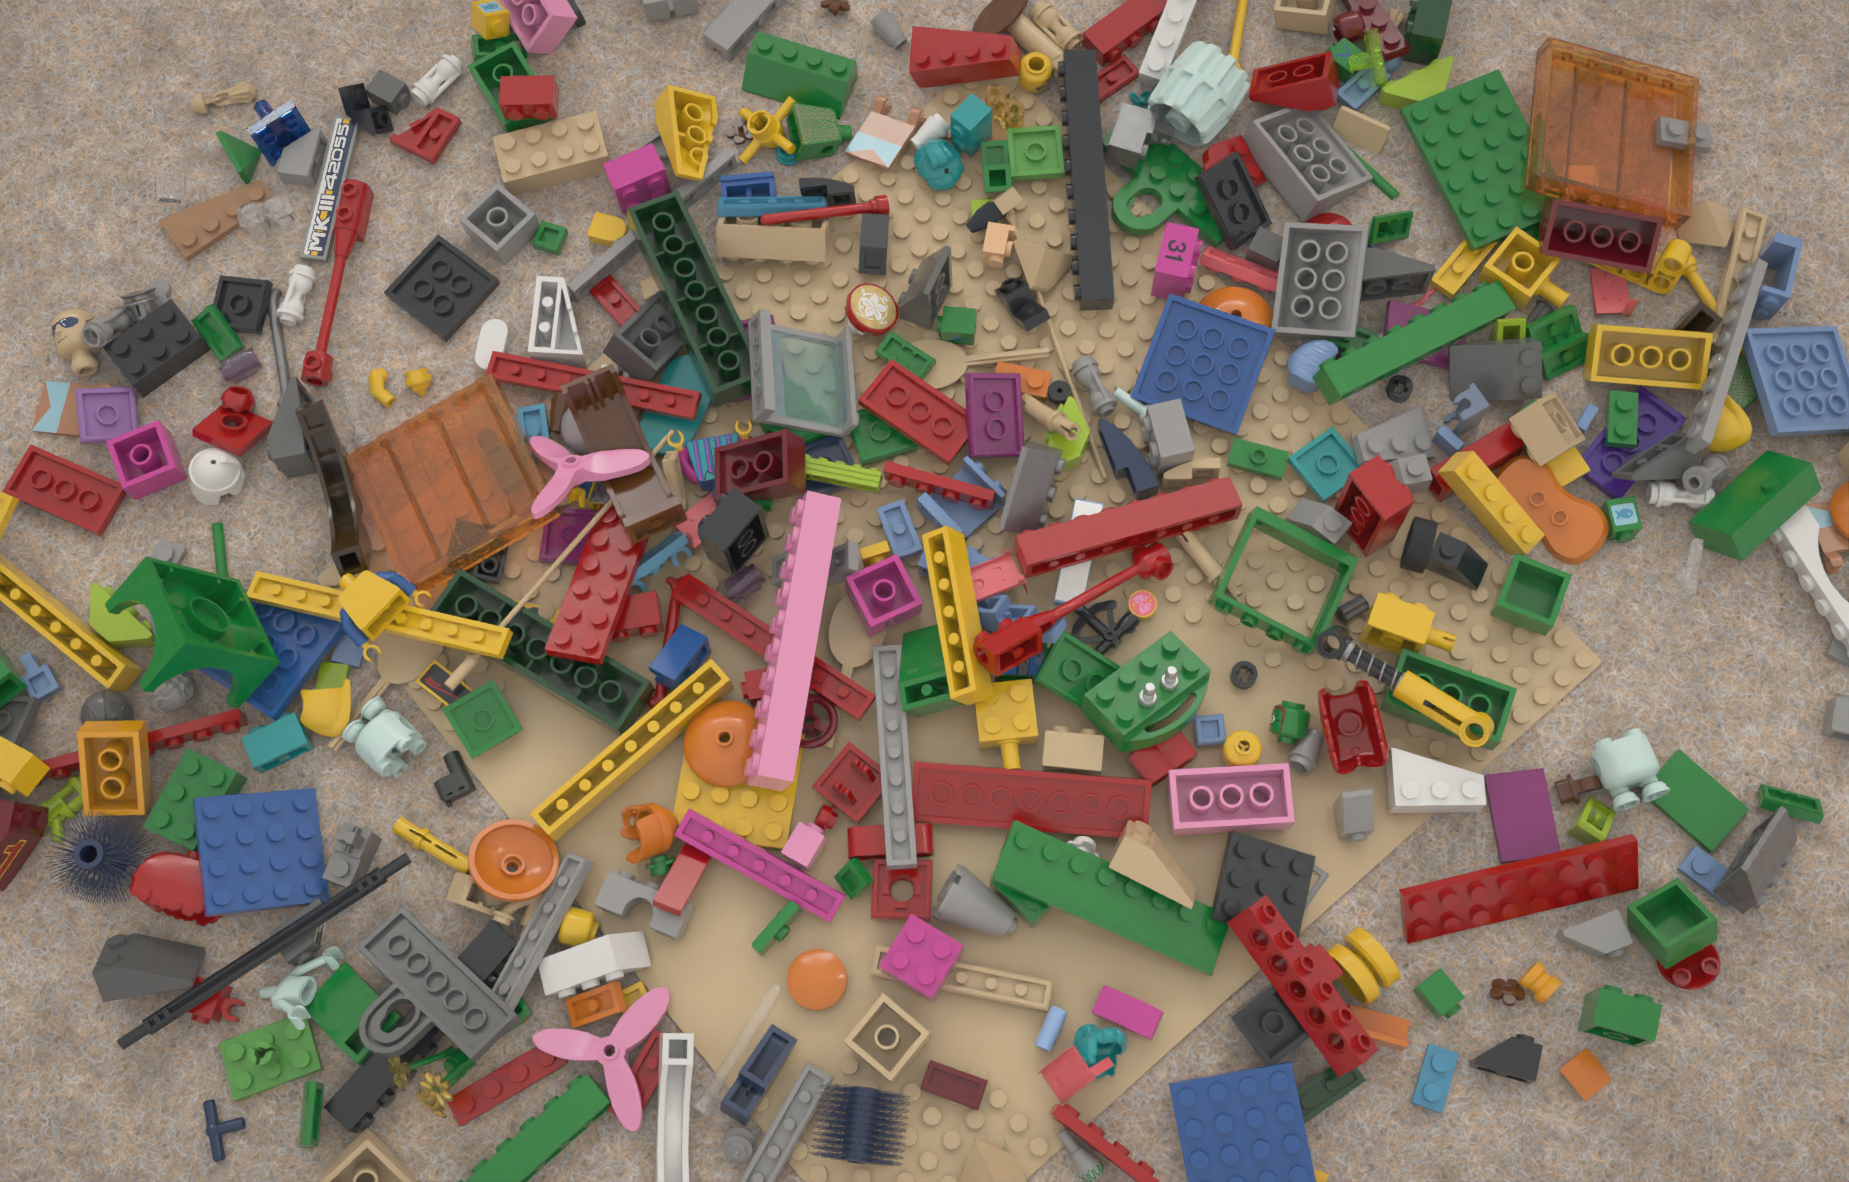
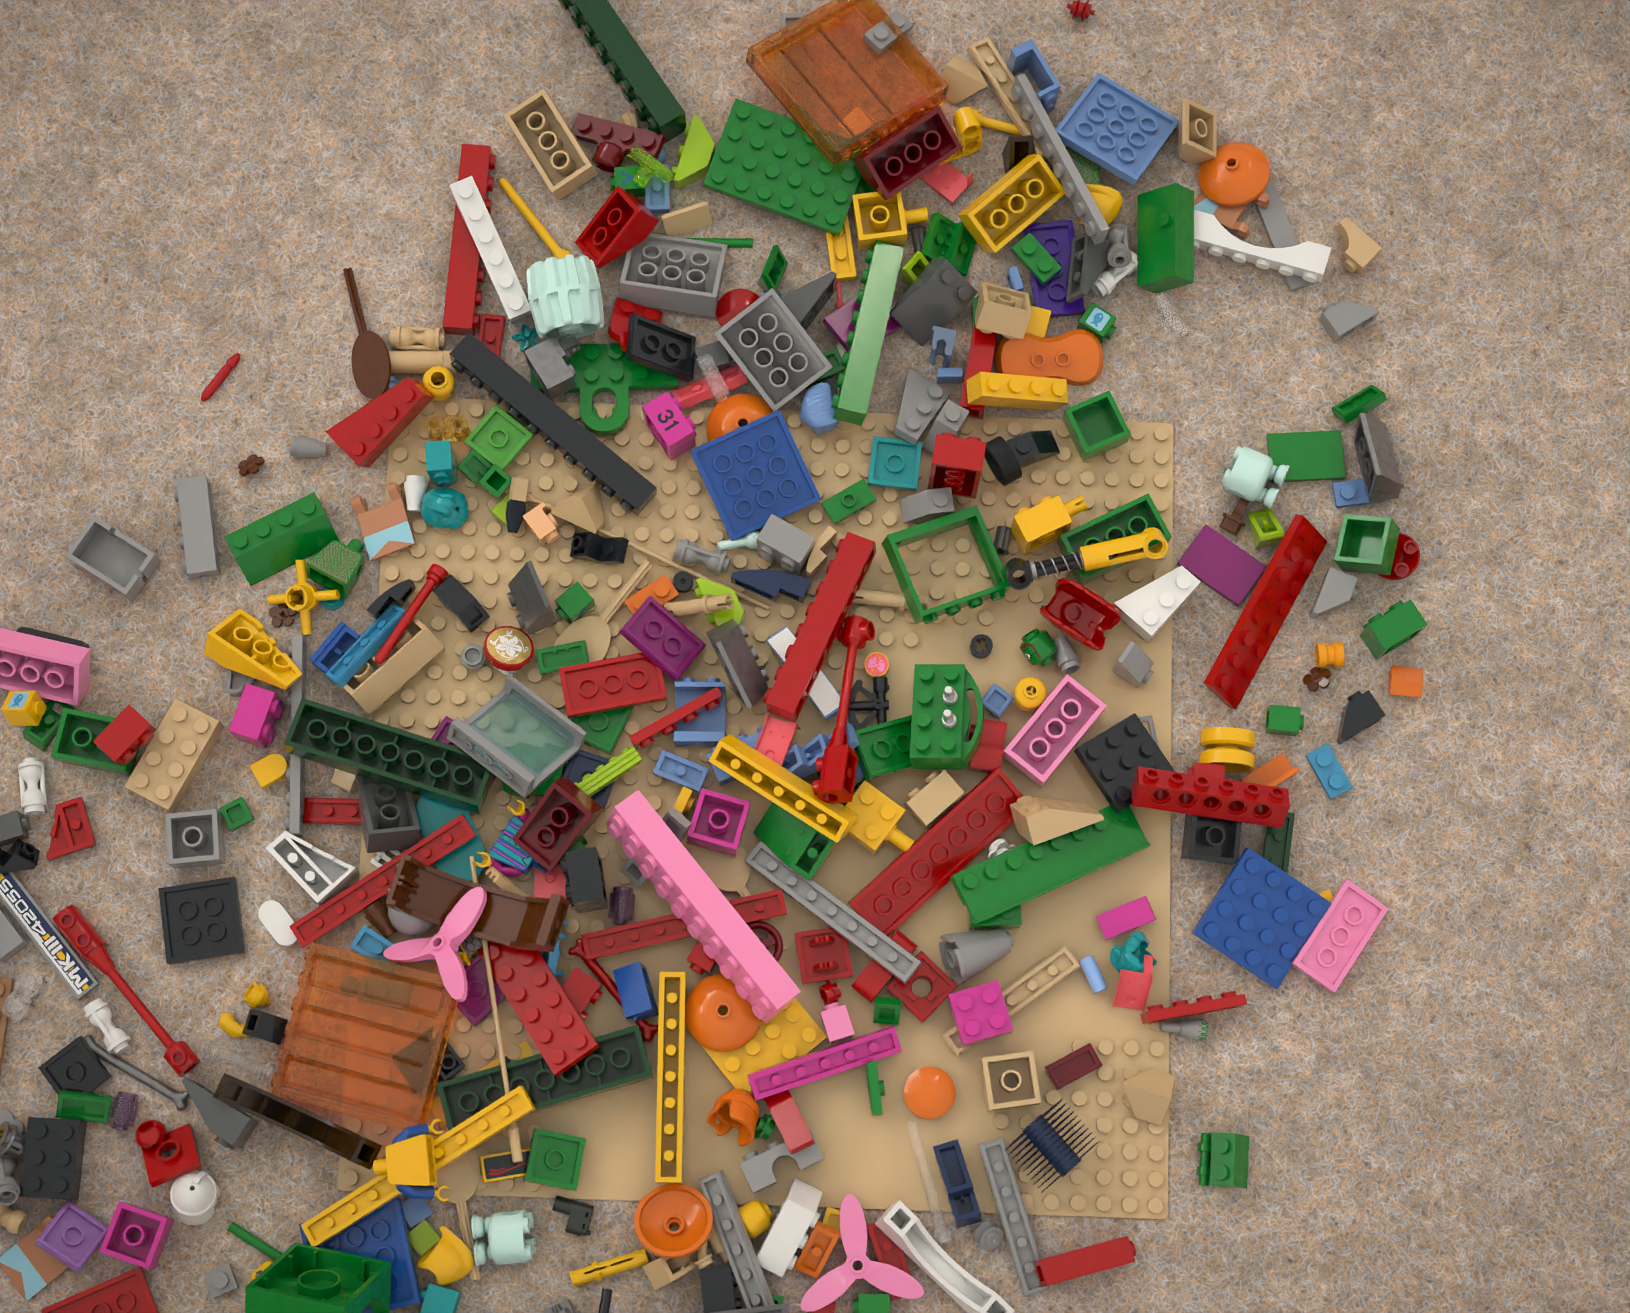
camera: 55 degrees left, 5 degrees up
black bush [1386,375,1413,403] -> none
none -> black brick [242,1009,288,1045]
none -> light grey plate [461,645,486,670]
none -> clear piece [696,353,730,403]

